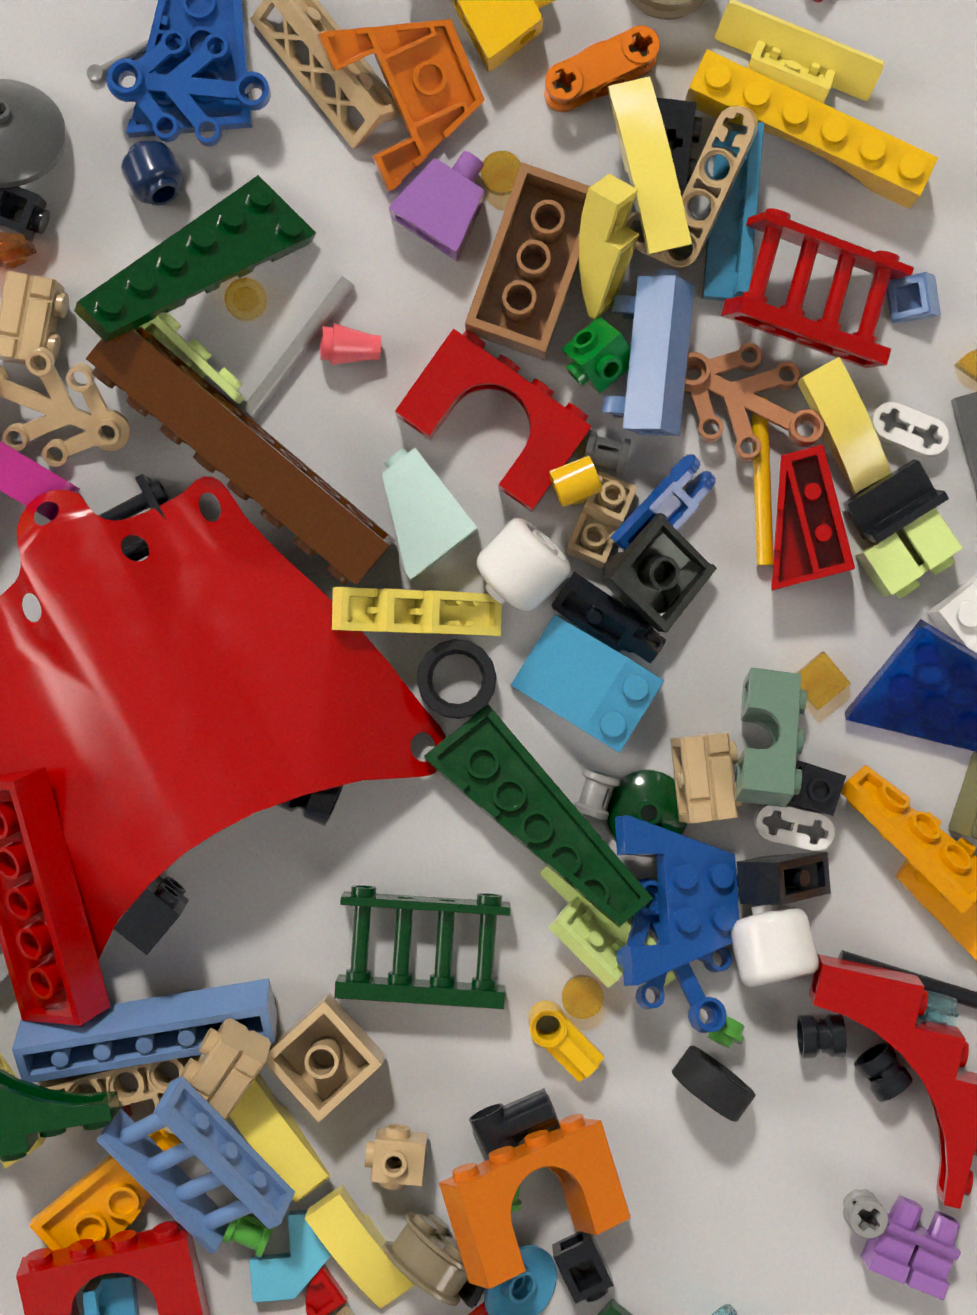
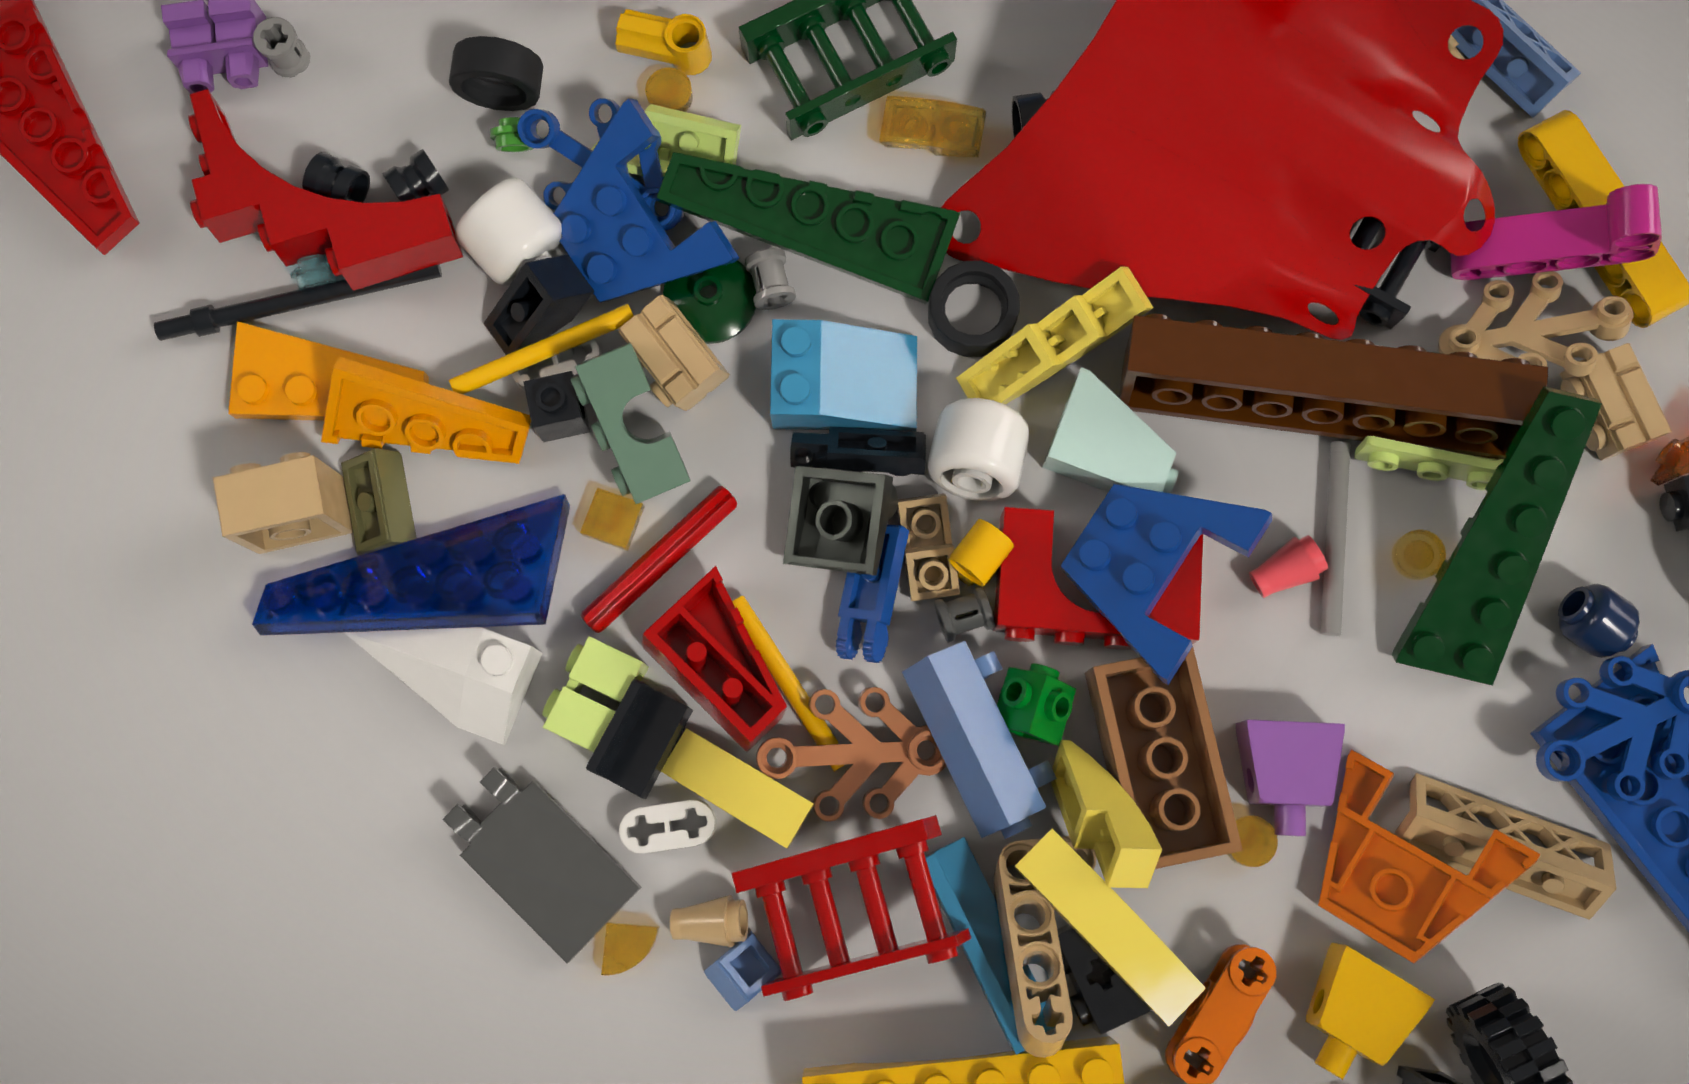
camera: 150 degrees right, 10 degrees down
none -> yellow bar [449,303,634,395]
none -> red axle [581,486,737,633]
none -> tan cone [670,895,748,947]
none -> clear yellow slope [879,96,986,158]
none -> blue wing [1060,484,1272,685]

